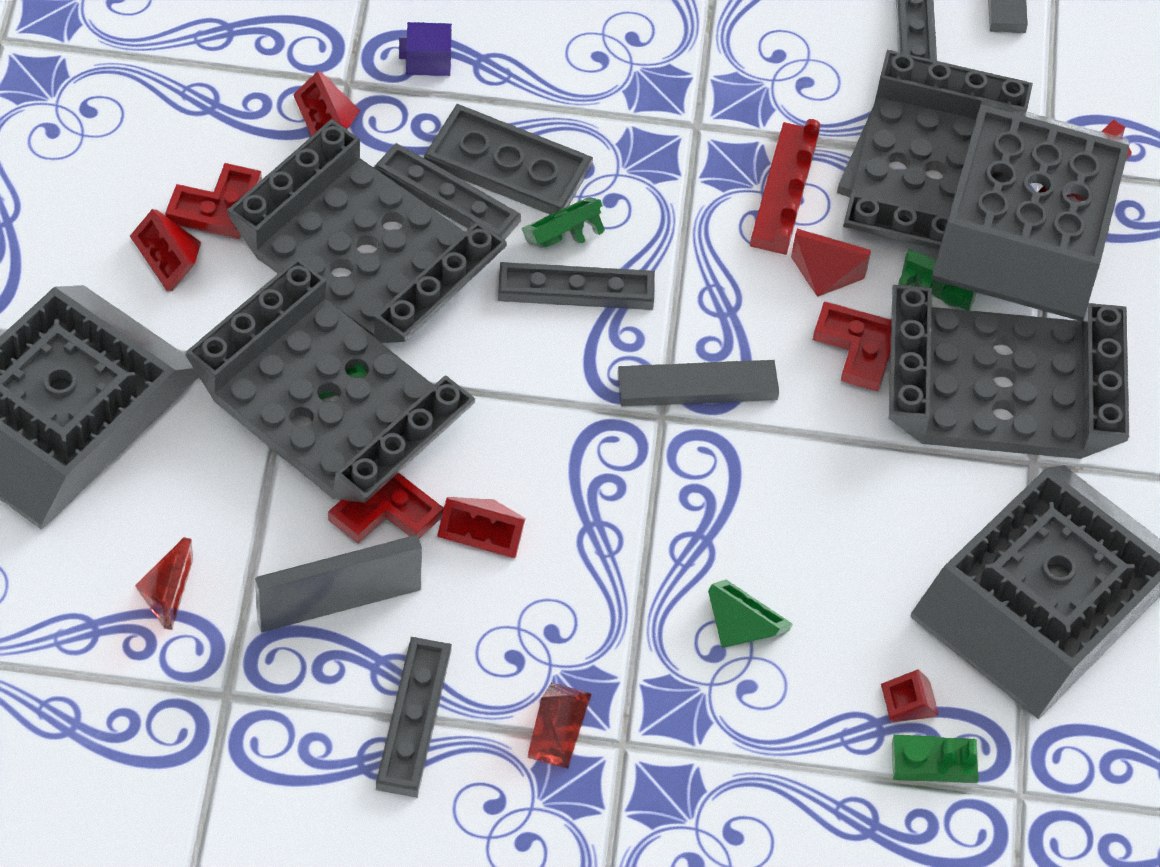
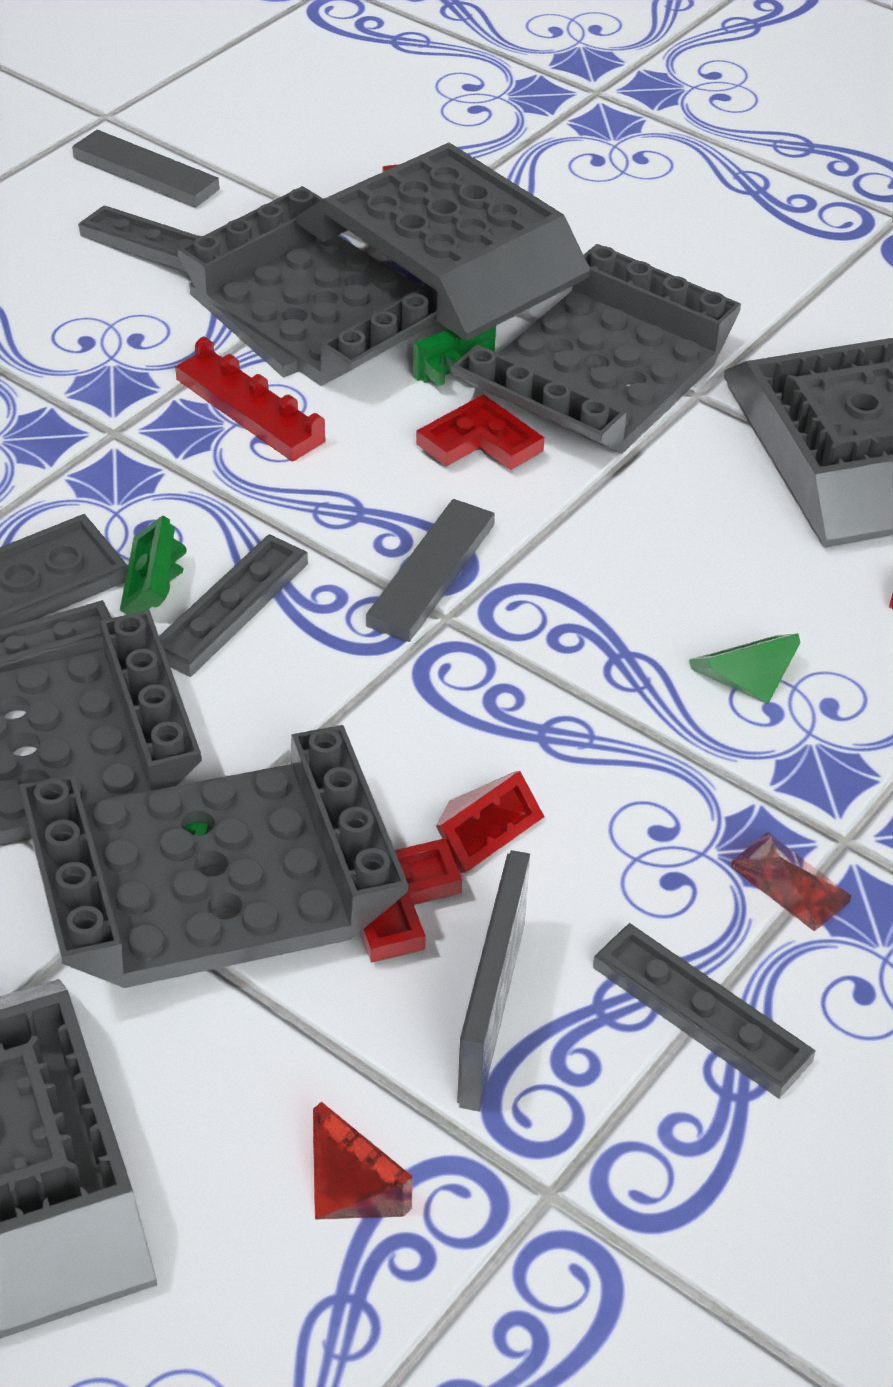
camera: 55 degrees left, 10 degrees down
red slope [791,228,871,297] -> none

